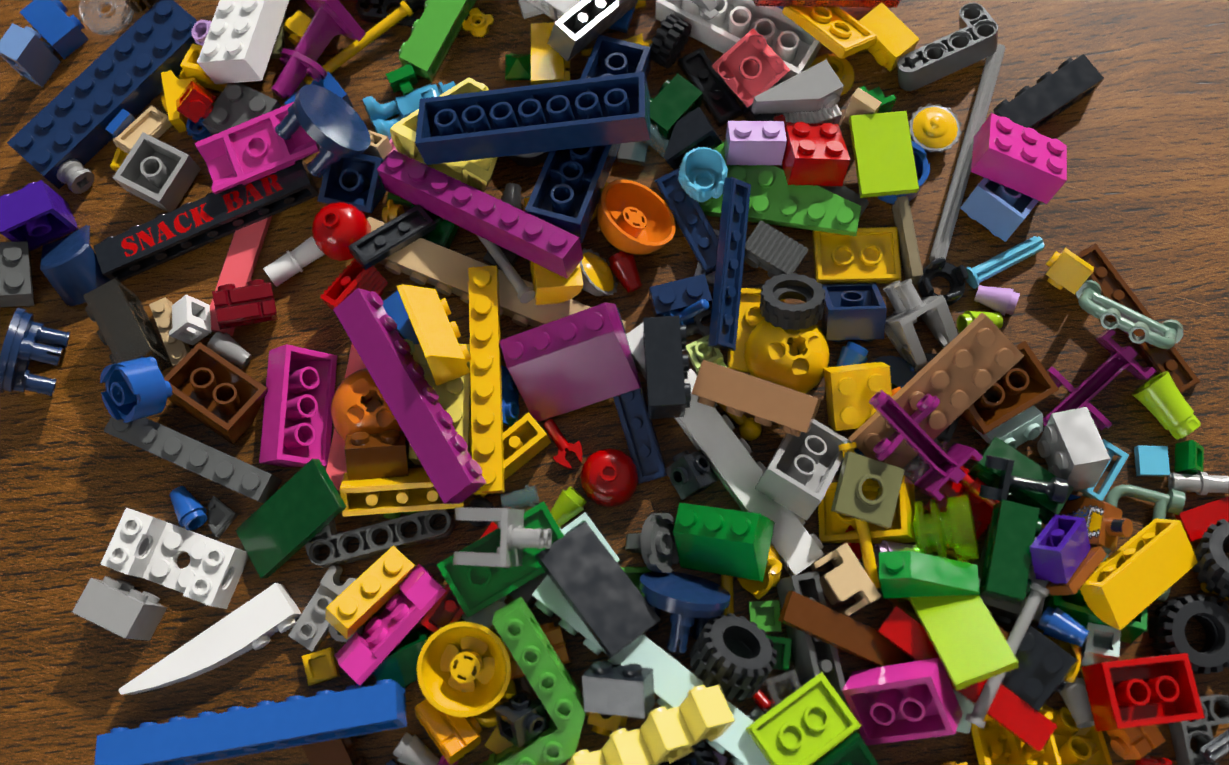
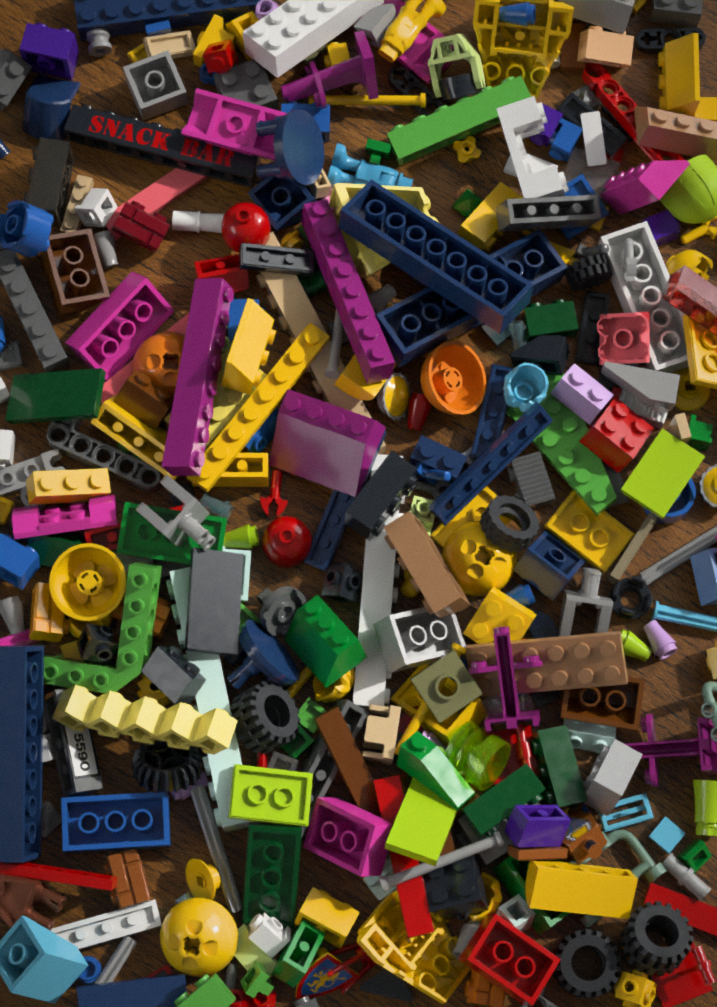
camera: 30 degrees right, 0 degrees up
black bar [979,455,1068,503] -> none
blue cone [1037,606,1090,647] -> none
none -> dark grey bar [574,243,609,259]

